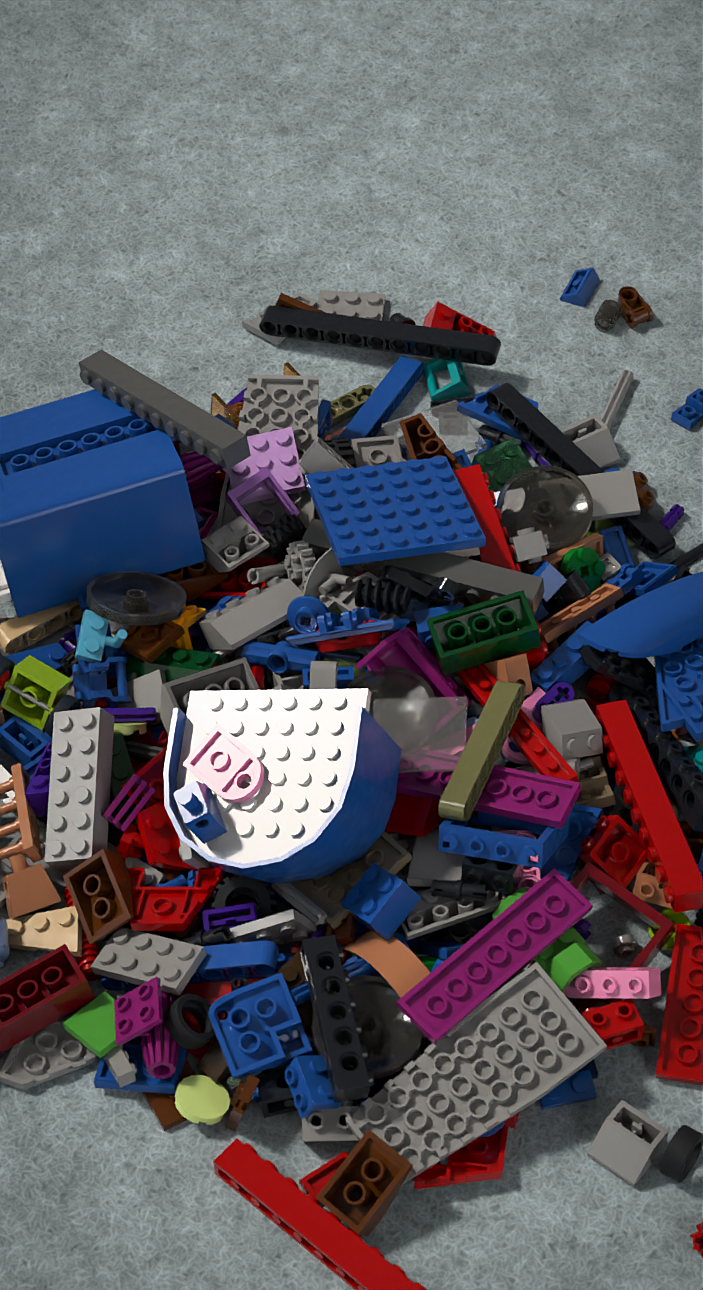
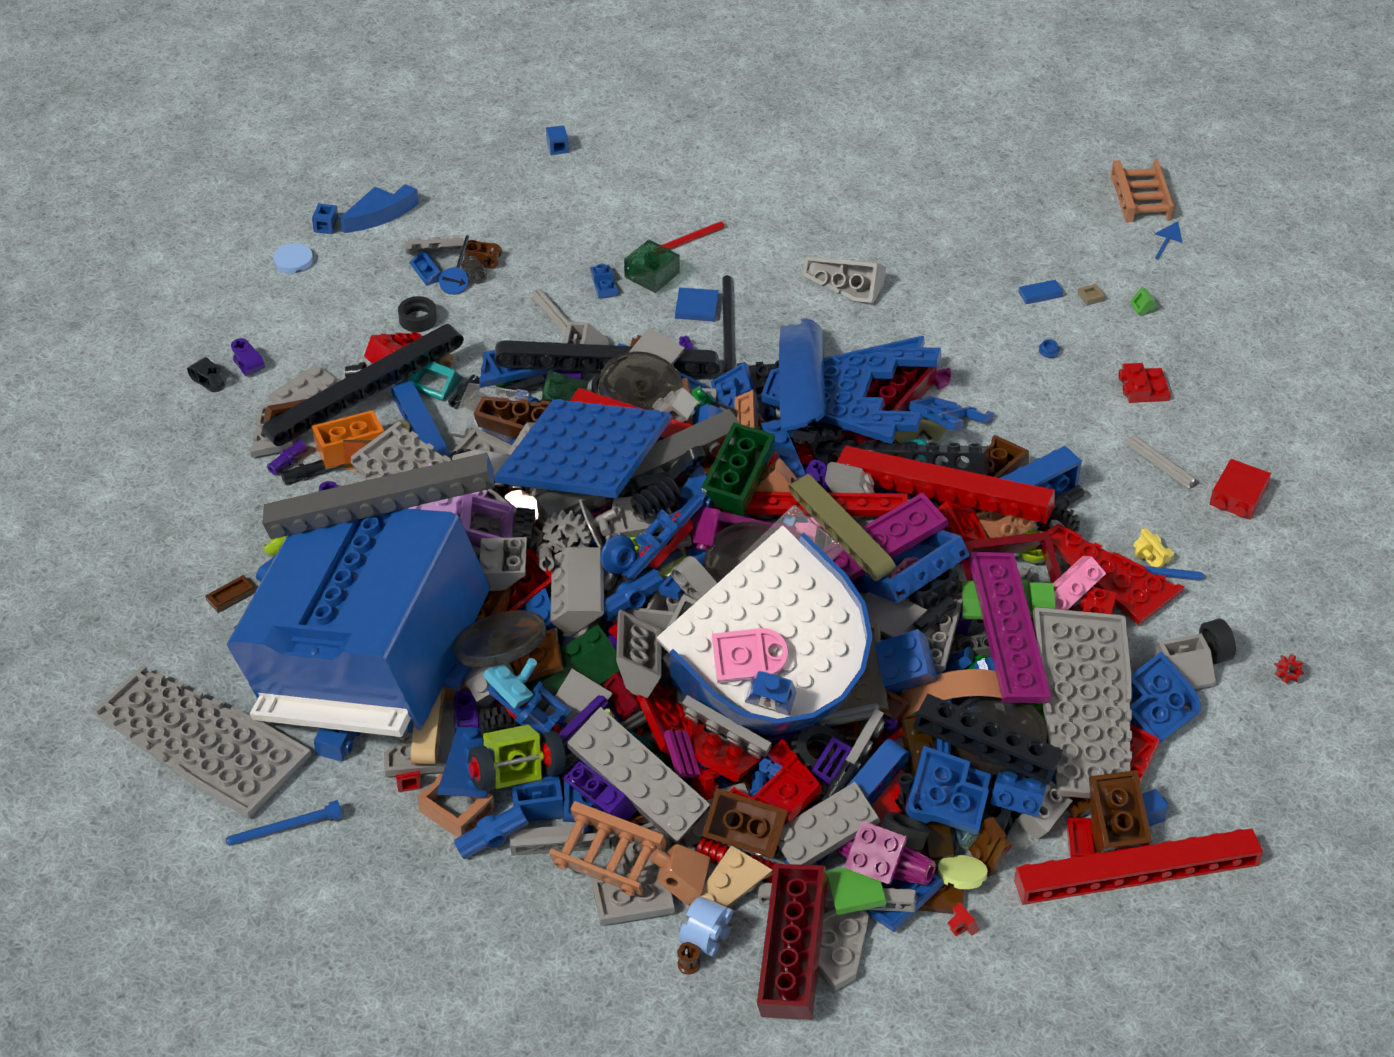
camera: 55 degrees left, 5 degrees down
none -> black piece [187,357,225,392]
none -> dark purple piece [231,338,265,376]
none -> dark purple pin [267,440,307,475]
none -> light blue tile [273,243,313,274]
none -> black pin [280,459,326,485]
none -> blue brick [312,203,338,234]
none -> orange brick [312,410,384,469]
none -> blue slope [340,184,419,233]
none -> black tyre [398,296,437,332]
none -> light grey wing [404,235,464,252]
none -> medium nougat plate [435,353,454,368]
none -> blue piece [439,235,469,295]
none -> red tile [947,902,979,936]
none -> blue slope [1130,652,1201,744]
none -> blue brick [1142,789,1169,827]

